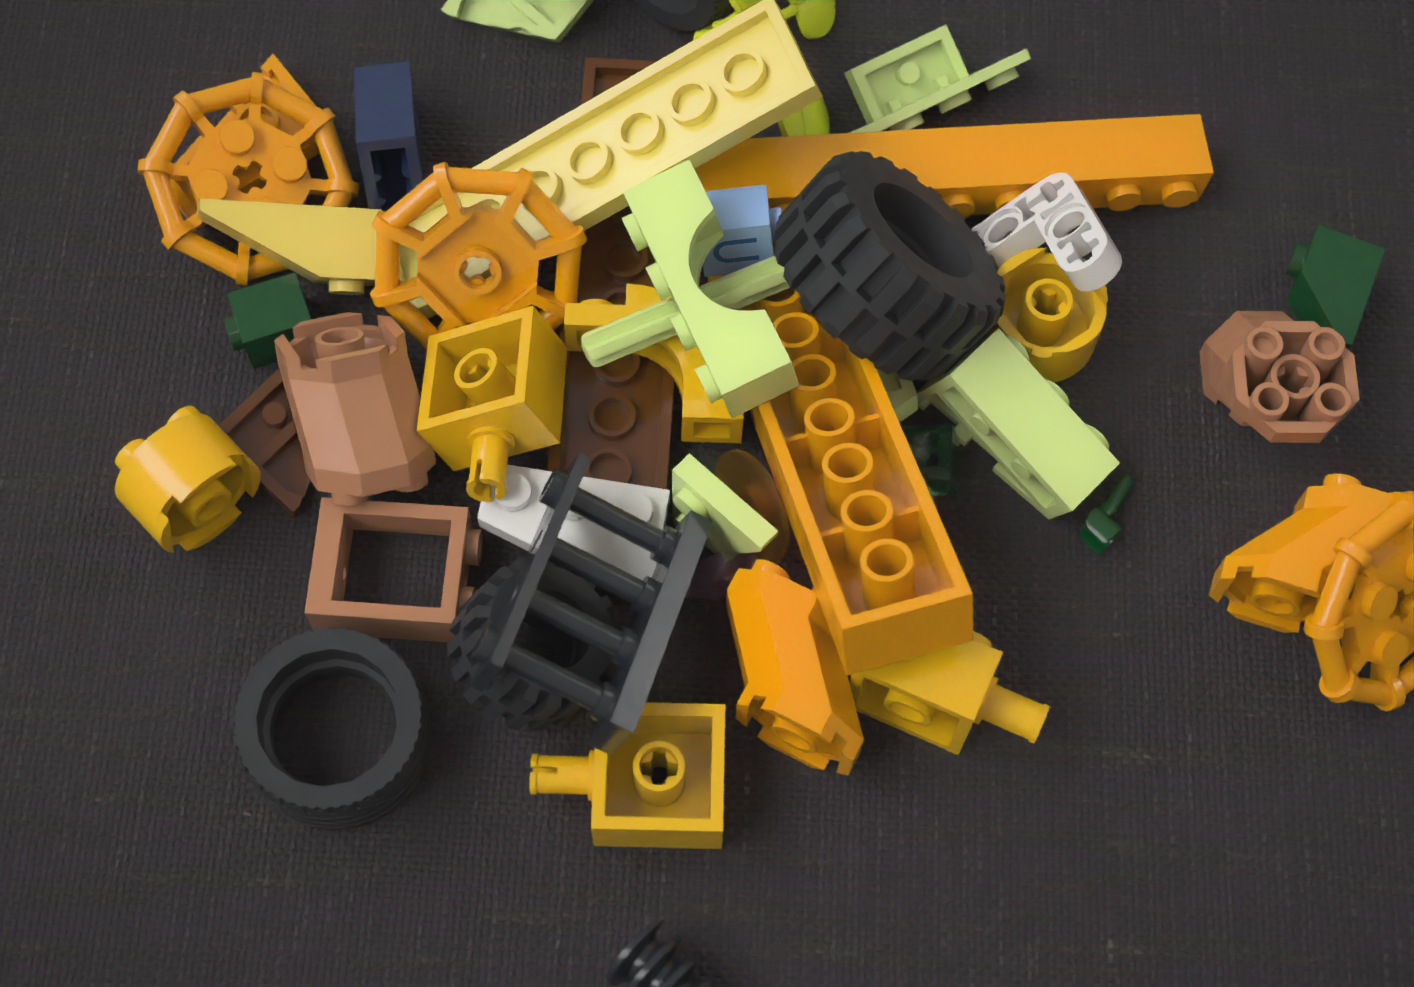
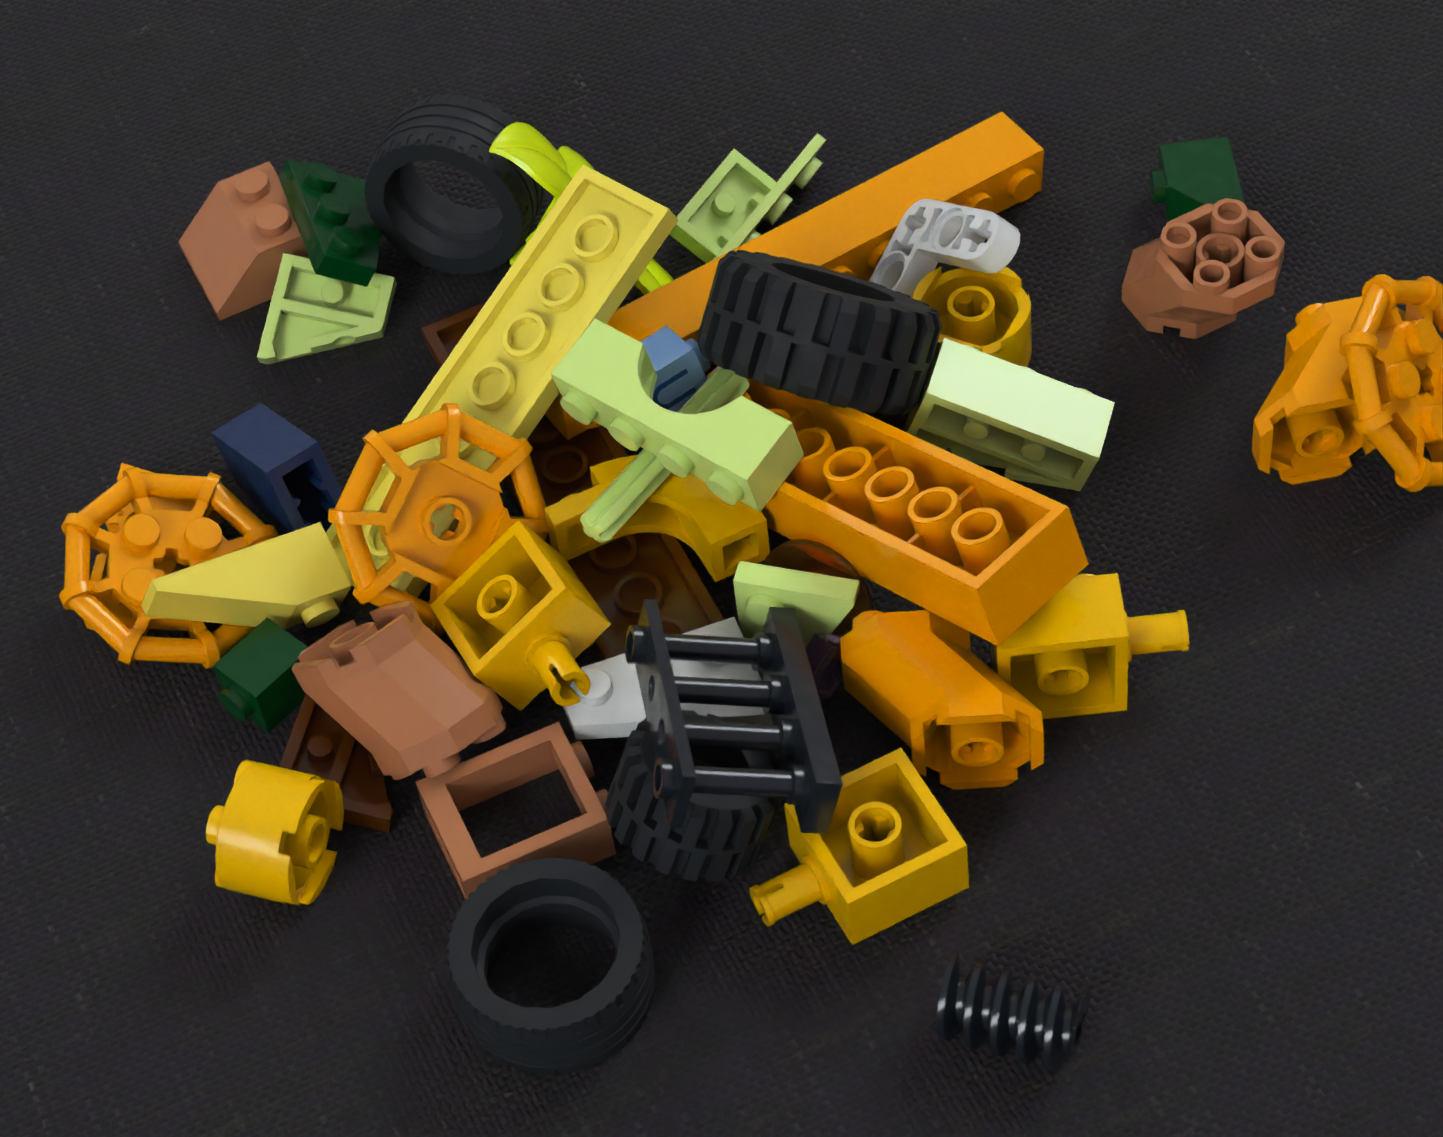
camera: 20 degrees left, 15 degrees down
dark green hand [1078,476,1134,555] -> none

